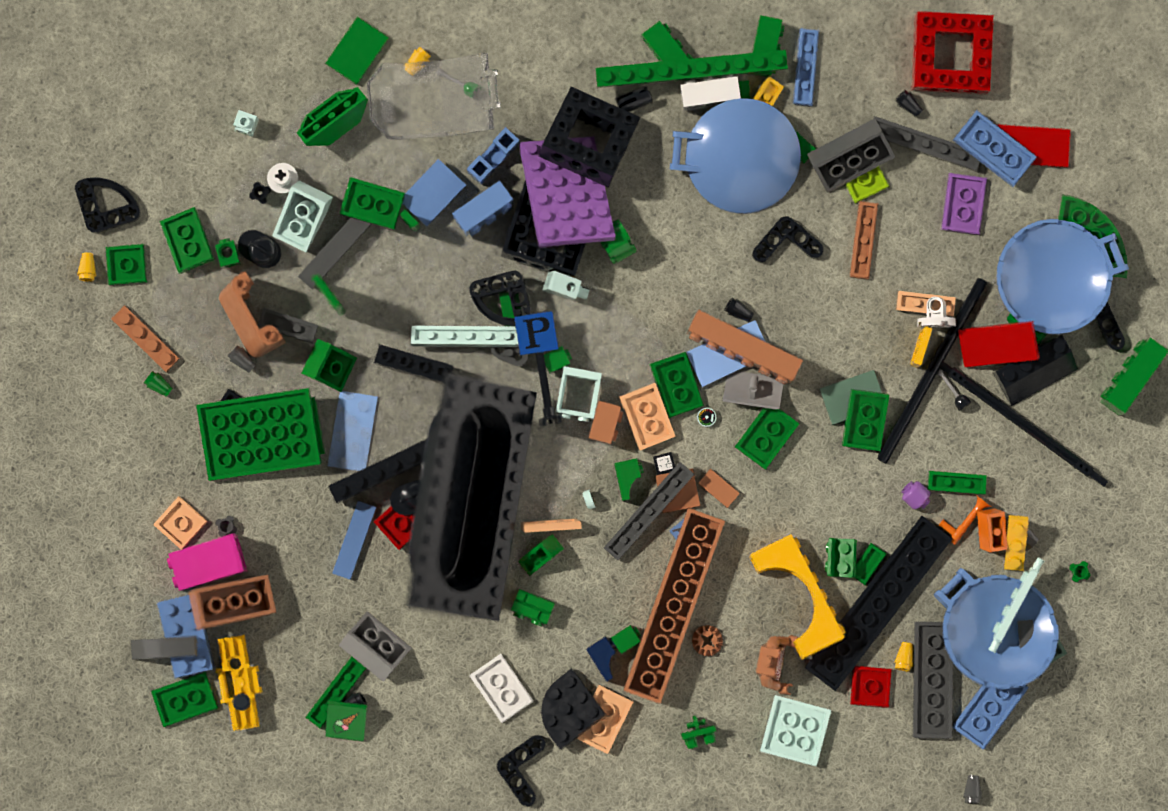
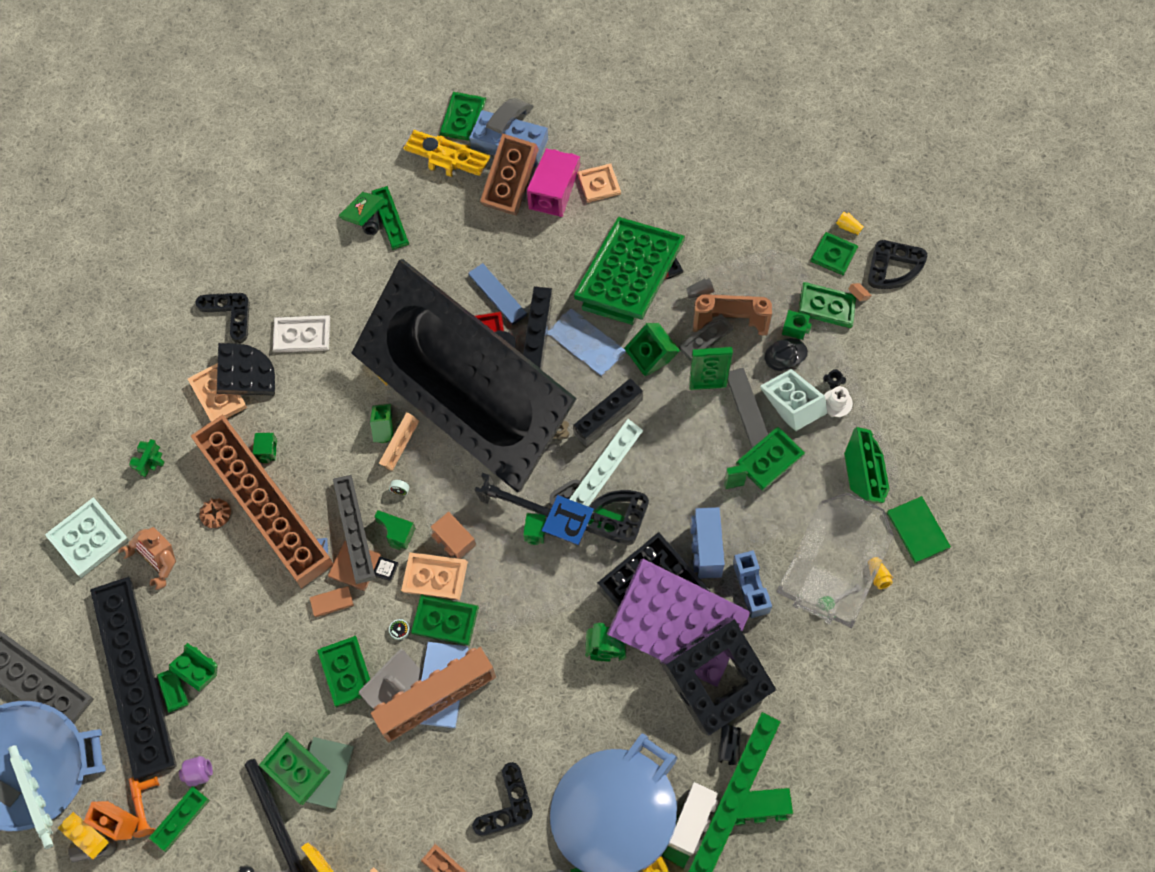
camera: 130 degrees right, 20 degrees down
nougat plate [111,305,180,372] -> none
green cone [143,371,173,397] -> none
dark grey plate [215,516,237,537] -> none
light aqua window [233,110,259,137] -> none
light grey slope [339,612,411,682] -> none
medium blue tile [403,159,466,227] -> none
green brick [511,589,555,627] -> none
light aqua torso [542,271,590,300] -> none
light aqua window [556,366,602,422] -> none
dark blue arch [586,637,617,682] -> none
black cone [724,298,754,323] -> none
yellow arch [749,534,845,660] -> none
red tile [850,666,892,707] -> none
yellow cone [894,642,913,672] -> none
none -> nougat tile [848,283,872,301]

